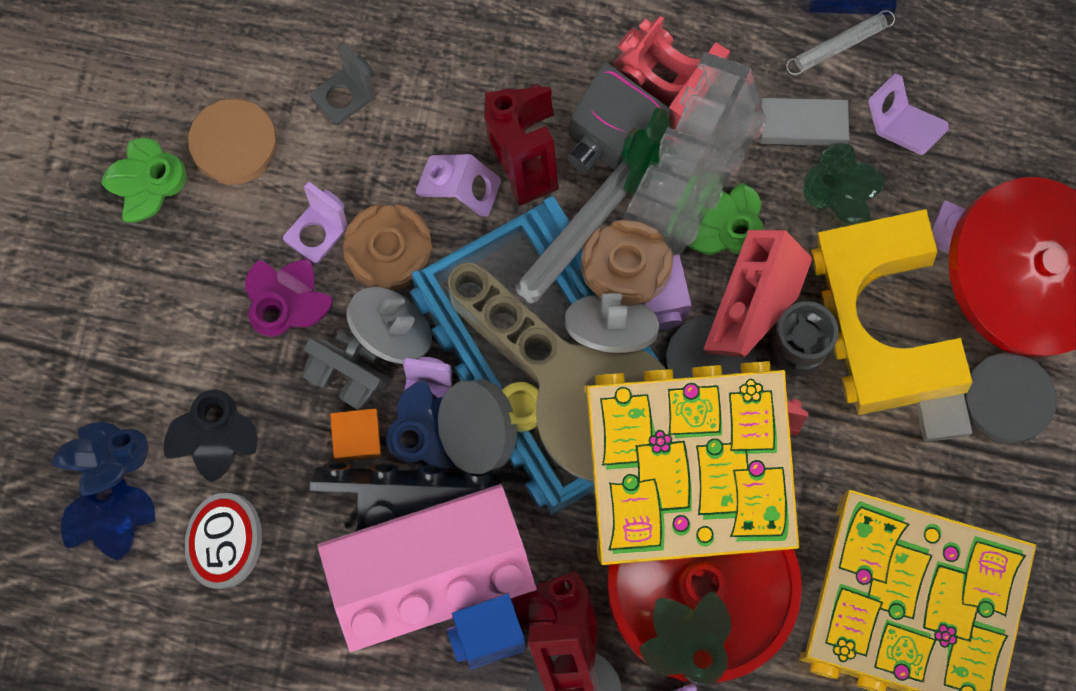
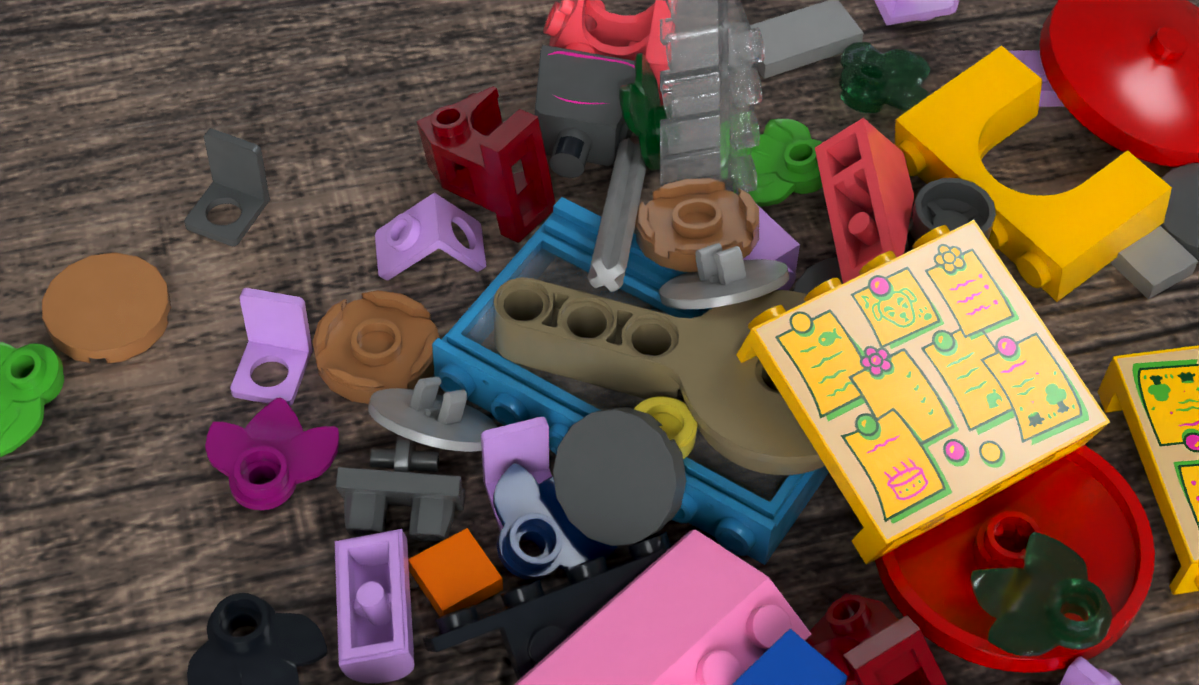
camera: 25 degrees left, 20 degrees down
none -> lavender brick [335,529,415,684]

